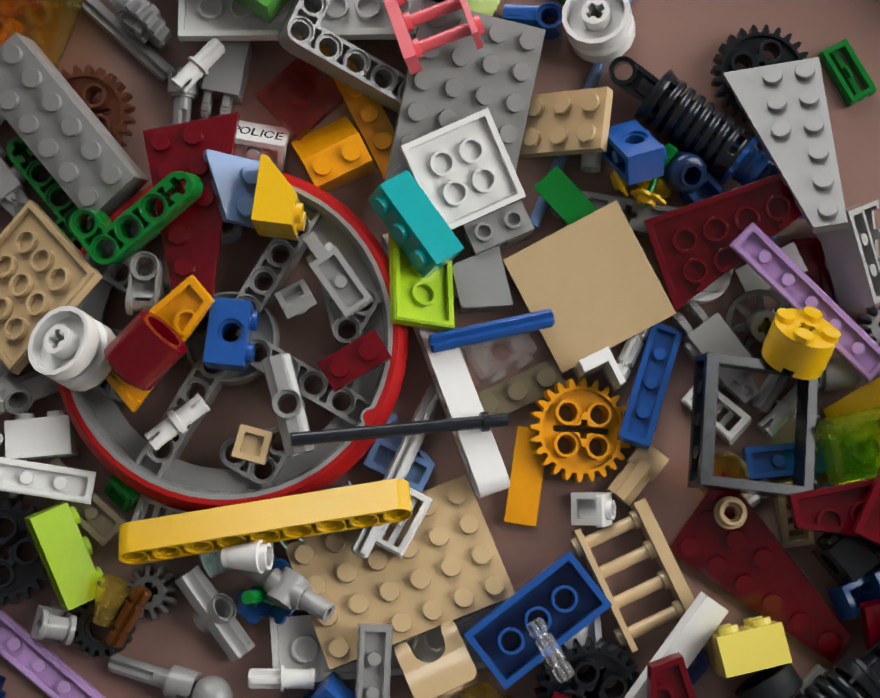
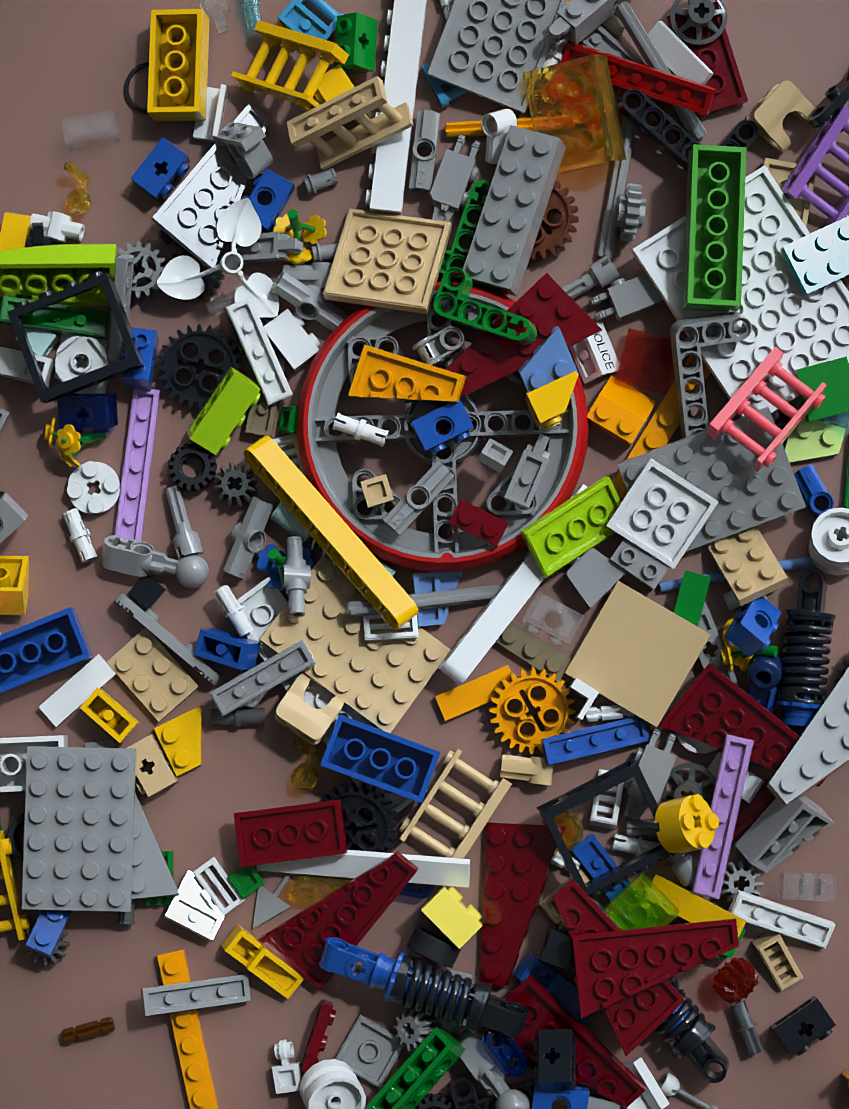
camera: 65 degrees right, 5 degrees up
white wheel [28,306,116,391] -> none
light grey piece [30,604,77,645] -> none
clear yellow cone [92,574,129,627] -> none
dark red piece [104,309,187,391] -> none
reddish brown axle [105,585,152,649] -> none
white axle [170,38,225,95] -> none
white cone [221,540,274,574] -> none
black bar [290,412,509,446] -> none
teal brick [367,169,464,278] -> none
blue axle [428,309,555,353] -> none
clear axle [526,617,574,683] -> none
white bracket [570,492,616,528] -> none
tan plate [713,496,747,530] -> none

